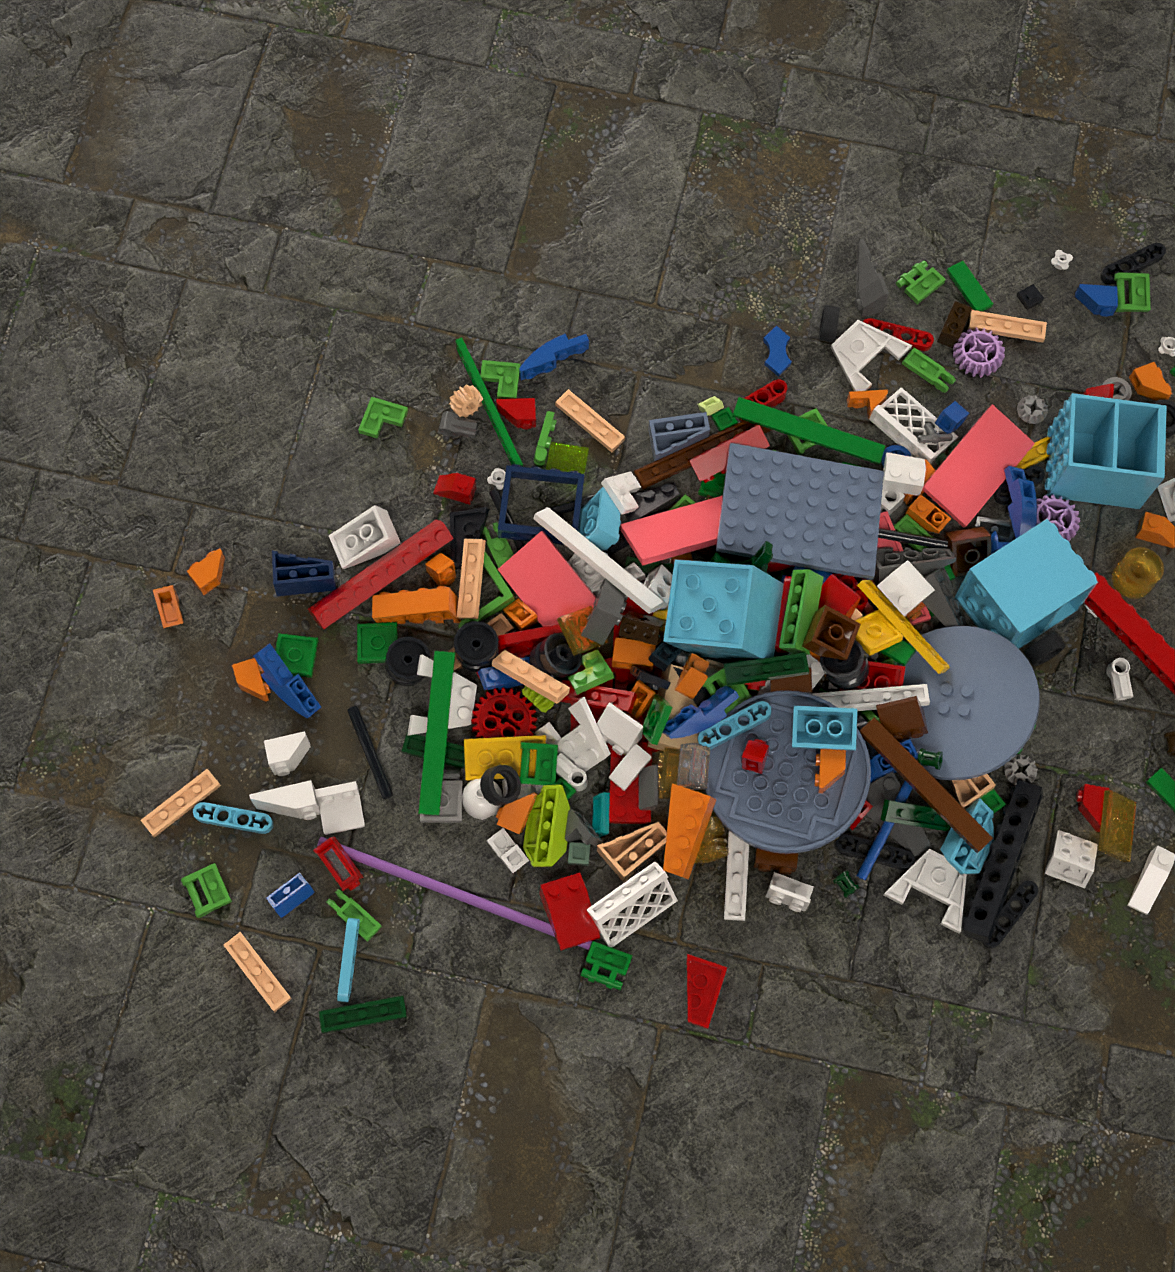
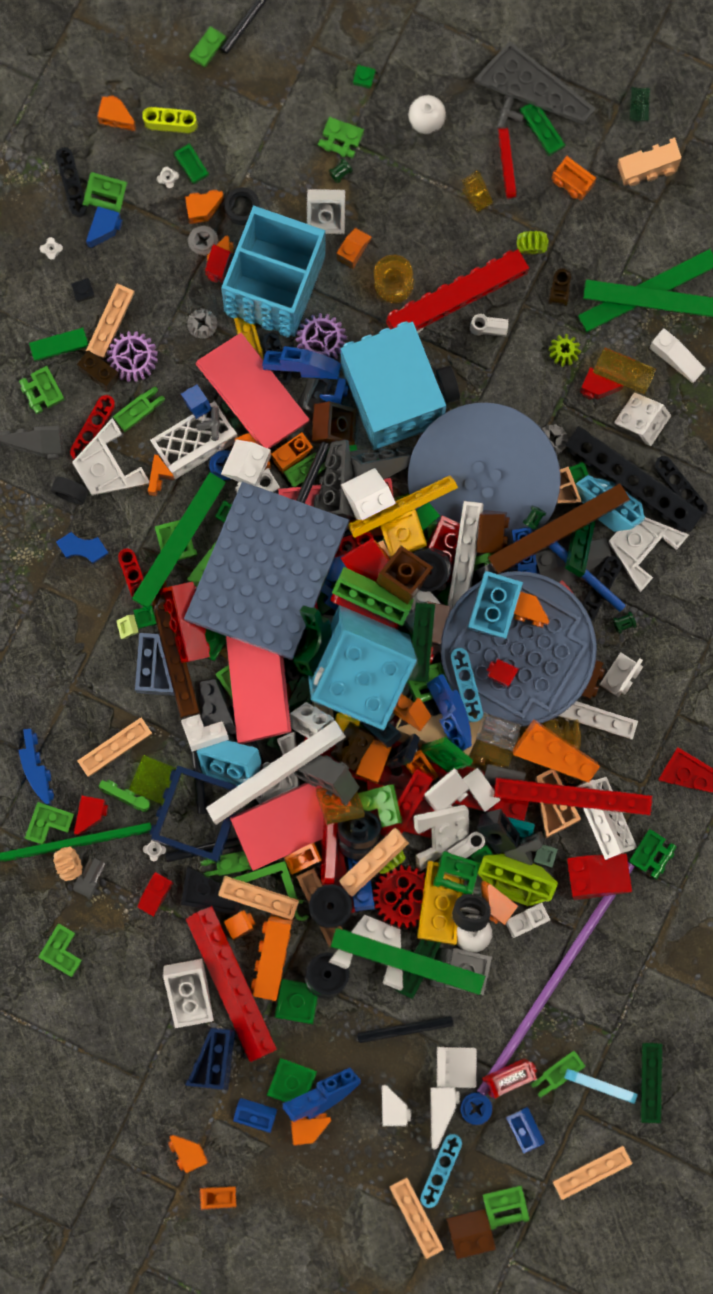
camera: 75 degrees left, 10 degrees up
none -> blue slope [233,1098,277,1133]
none -> reddish brown slope [447,1209,496,1259]
none -> blue gear [461,1093,492,1125]
none -> black brick [478,809,520,854]
none -> red tile [494,778,653,816]
none -> lime gear [549,334,581,367]

